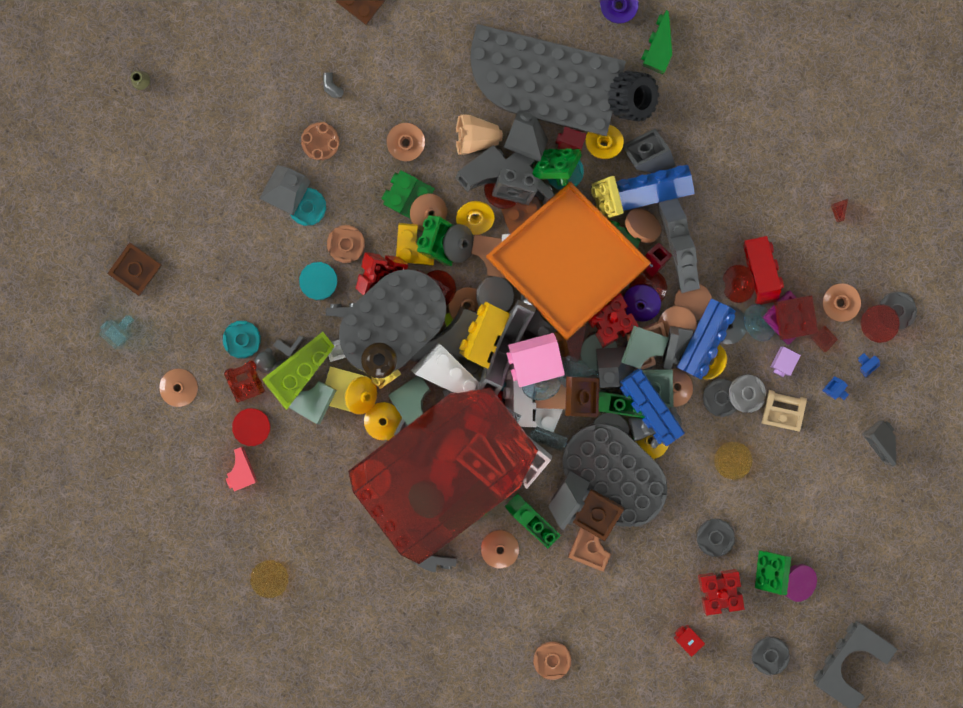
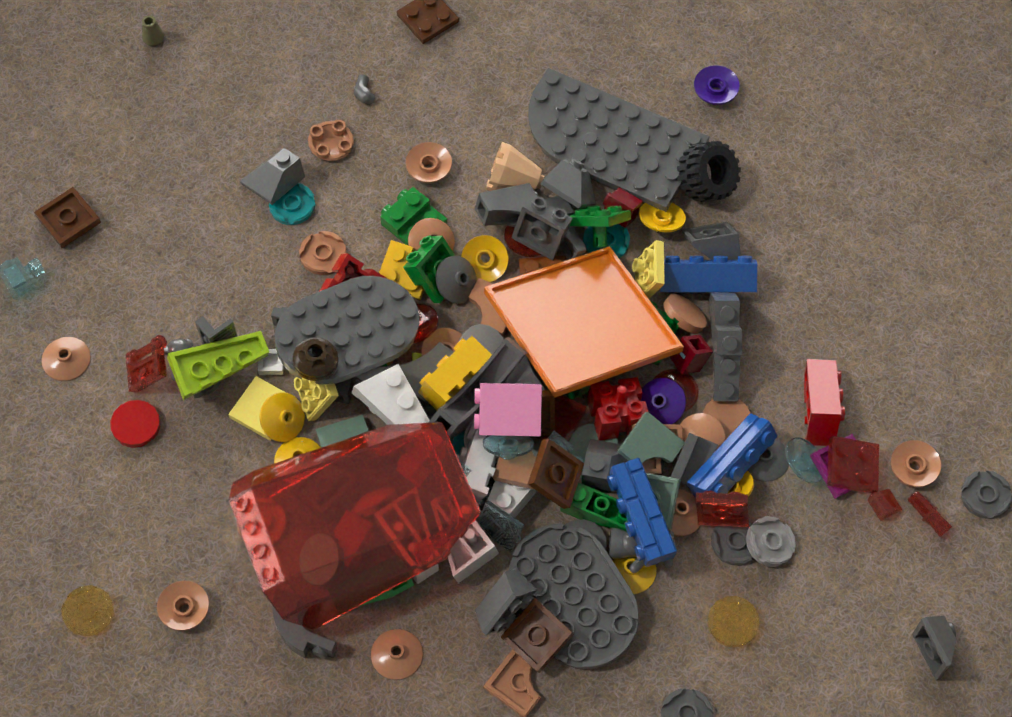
camera: 10 degrees right, 25 degrees down
teal tile [223,321,261,358] -> none
coral arch [226,446,257,491] -> none
sand green tile [289,381,337,424] -> none
teal tile [299,262,338,300] -> none
green slope [504,493,561,549] -> none
green slope [641,10,672,75] -> none
clear red dish [723,265,755,303] -> none
tan plate [762,390,807,432] -> none
lavender brick [770,347,801,377] -> none
blue tile [822,376,849,400] -> none
clear red slope [831,199,848,222] -> none
blue tile [858,353,880,378] -> none
clear red tile [861,304,900,343] -> none
none -> nougat dish [157,581,209,631]
none -> clear red plate [696,491,750,527]
none -> clear red axle [908,491,952,537]

